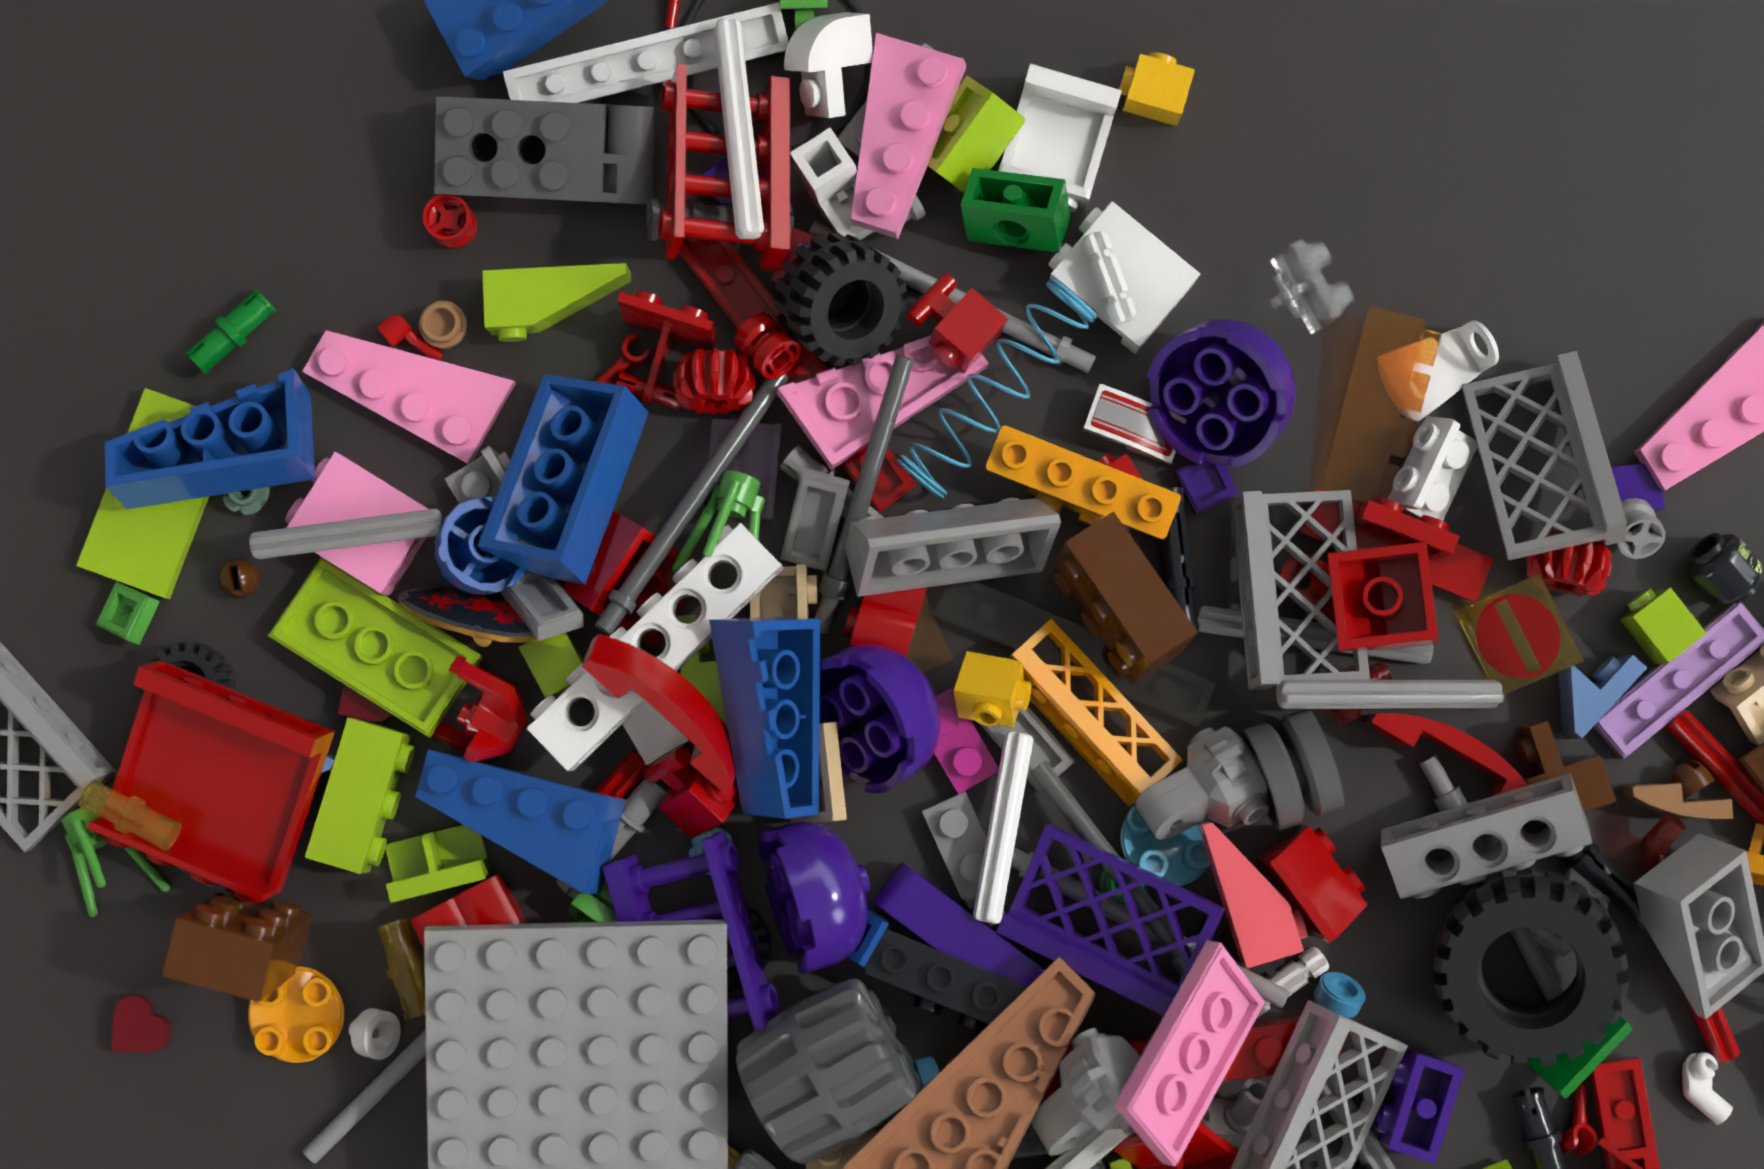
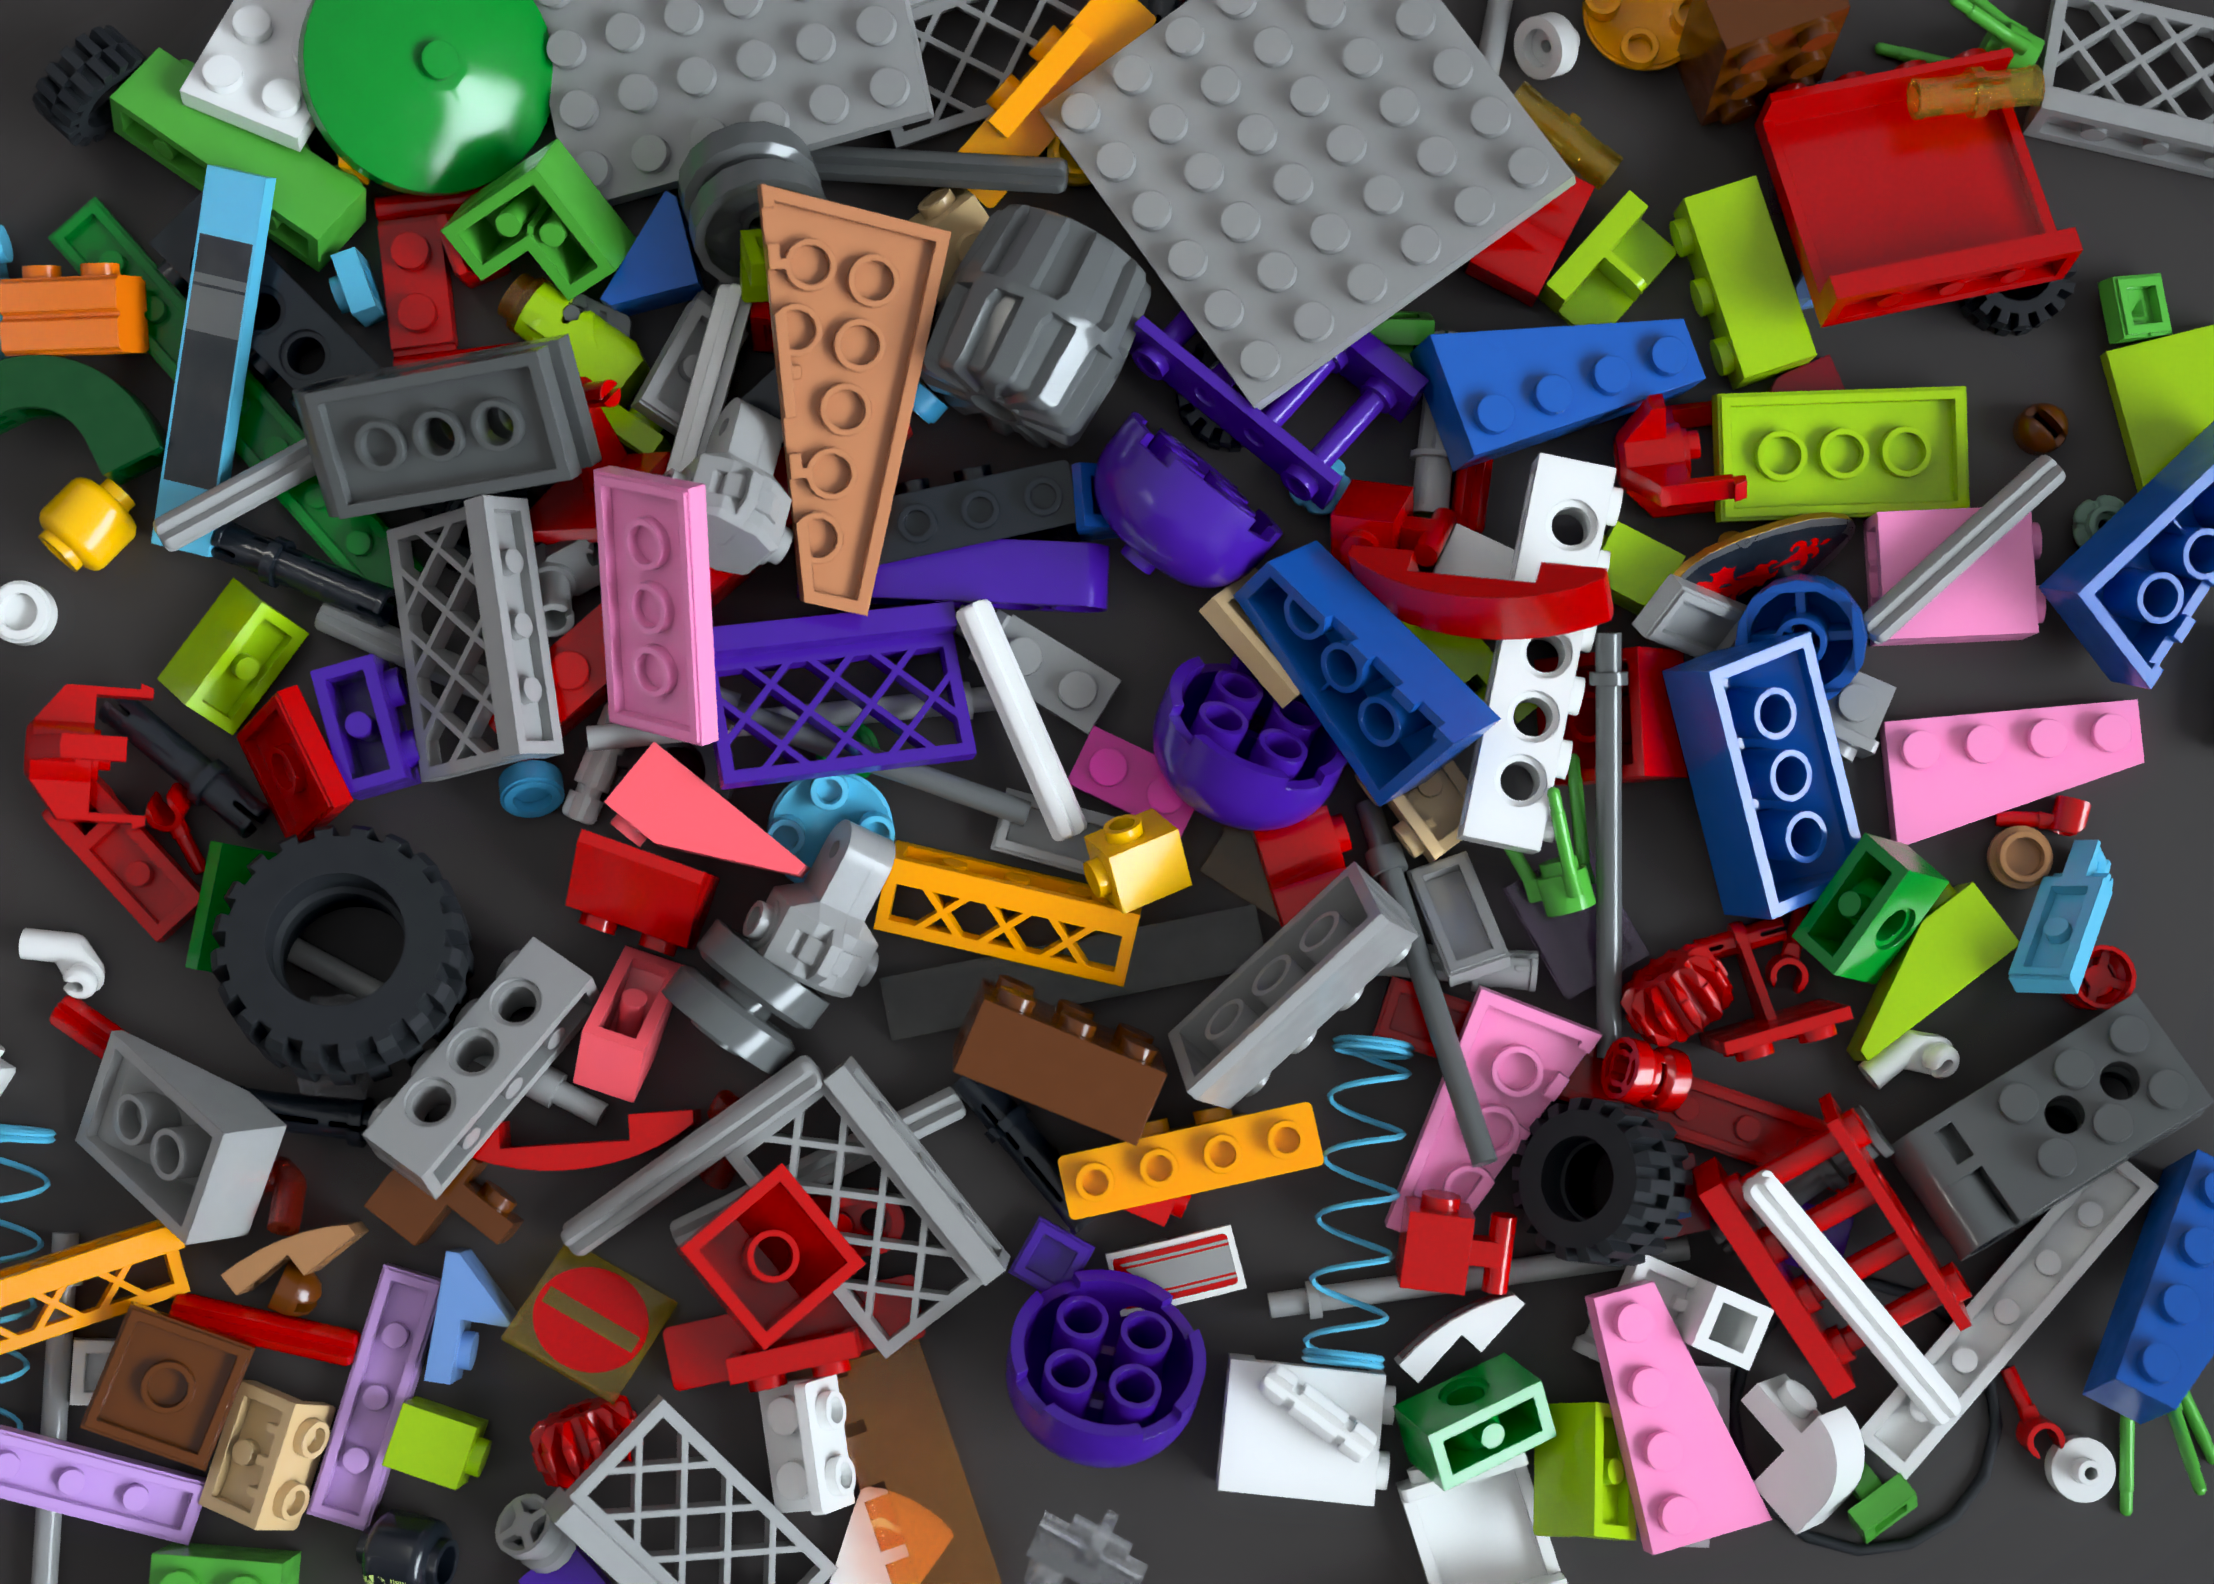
camera: 145 degrees right, 0 degrees up
none -> red tile [236,685,354,843]
none -> coral slope [573,945,686,1103]
none -> white slope [1394,1290,1525,1383]
none -> green brick [1792,833,1950,984]
none -> white arm [1858,1030,1960,1090]
none -> medium azure hinge [2008,840,2113,994]

